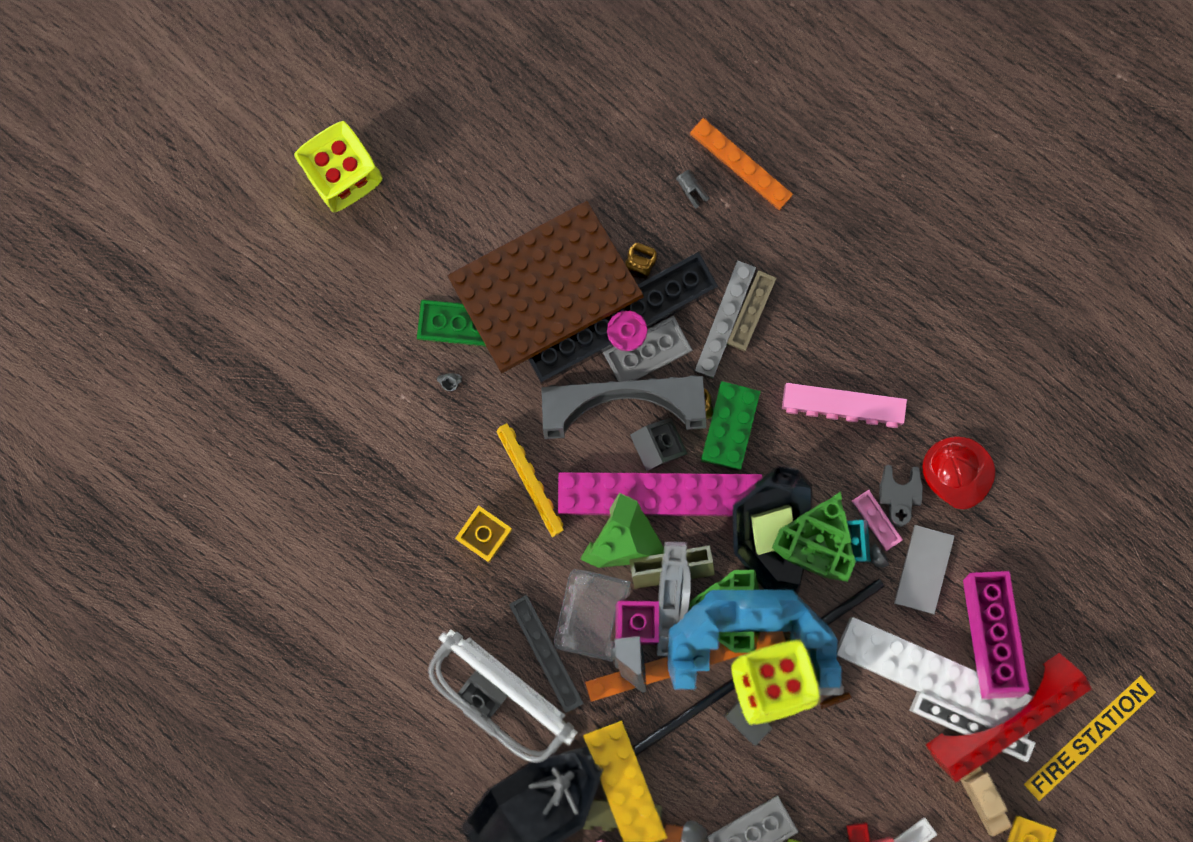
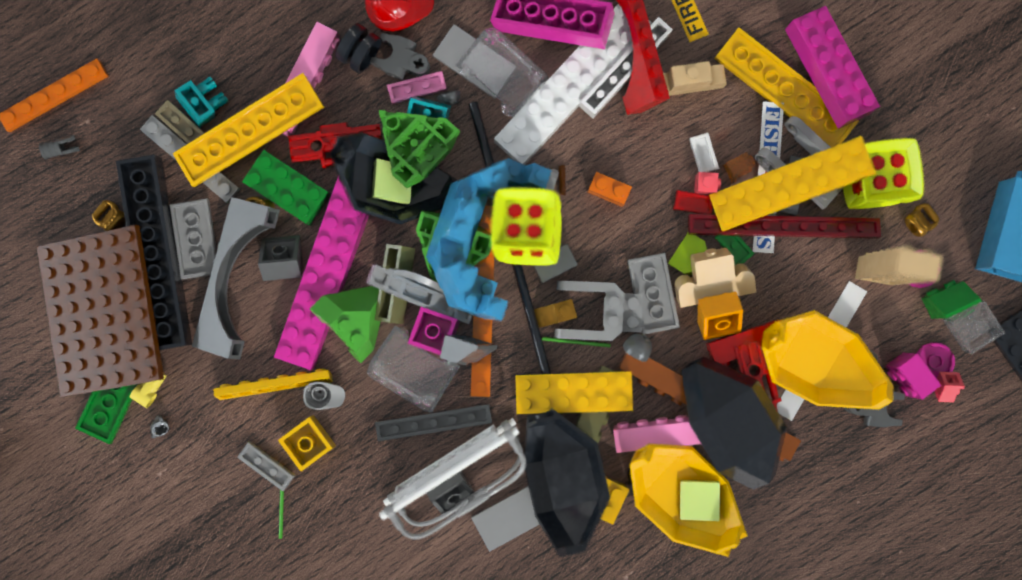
camera: 70 degrees left, 5 degrees up
light grey plant [529,768,578,815] -> none
dark pink tile [607,311,647,351] -> none
none -> light yellow piece [130,372,167,408]
none -> yellow plate [172,73,324,187]
none -> teal brick [174,76,229,128]
none -> light grey tile [237,441,295,491]
none -> bright green axle [279,490,284,539]
none -> red piece [288,122,382,168]
none -> light grey cap [303,381,345,410]
none -> black wheel [335,23,382,74]
none -> clear windscreen [456,27,549,118]
none -> light grey tile [471,486,540,552]
none -> pearl gold slope [534,299,577,328]
none -> bright green axle [542,337,611,347]
none -> light grey plate [554,281,643,341]
none -> orange brick [587,172,632,207]

